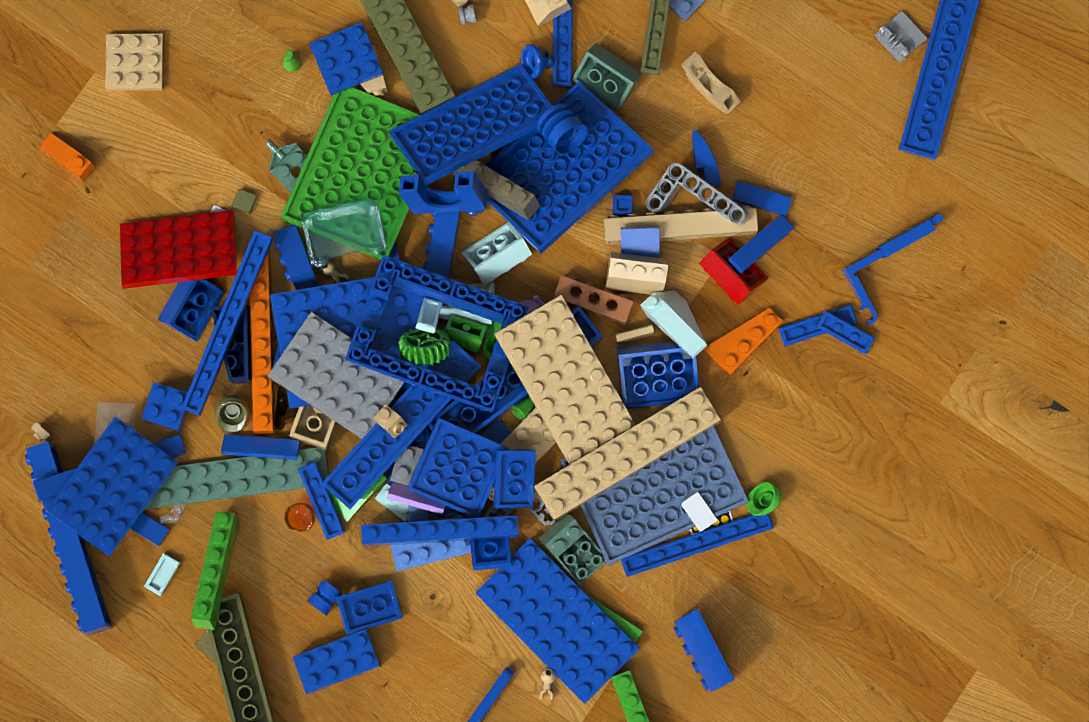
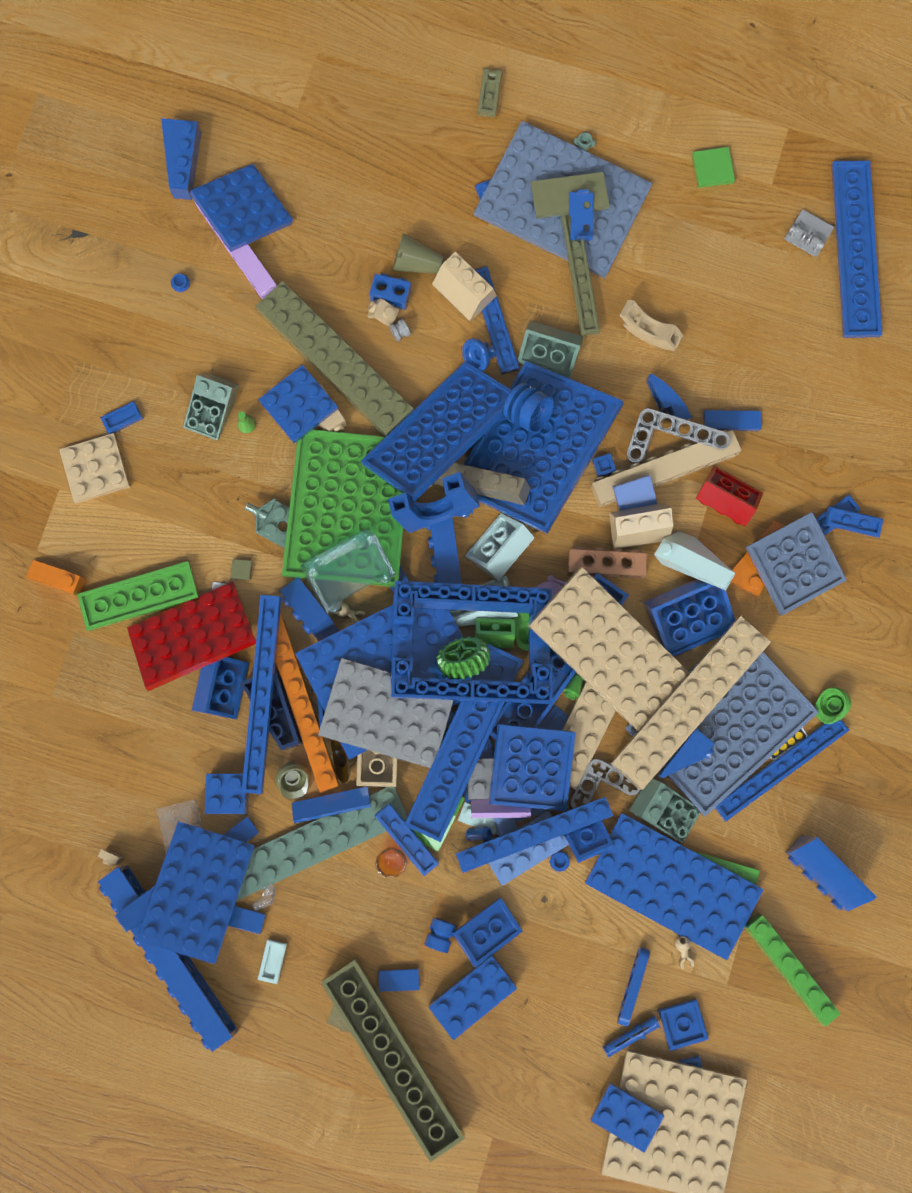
camera: 20 degrees left, 0 degrees up
bright green brick [191,511,239,630] -> none
tan bracket [373,404,407,438] -> none
light aqua tile [416,297,442,333] -> none
blue plate [494,449,536,508] -> none
tan tile [615,325,654,345] -> none
white sticker [681,492,717,531] -> none
blue tile [728,214,794,274] -> none
blue hinge [842,214,943,324] -> none
none -> bright green plate [77,561,199,631]
none -> blue tile [100,401,143,434]
none -> sand green slope [183,372,239,441]
none -> blue tile [379,969,419,992]
none -> blue pin [466,826,492,842]
none -> blue tile [550,851,570,872]
none -> blue slope [657,729,715,778]
none -> sand blue plate [745,512,847,615]

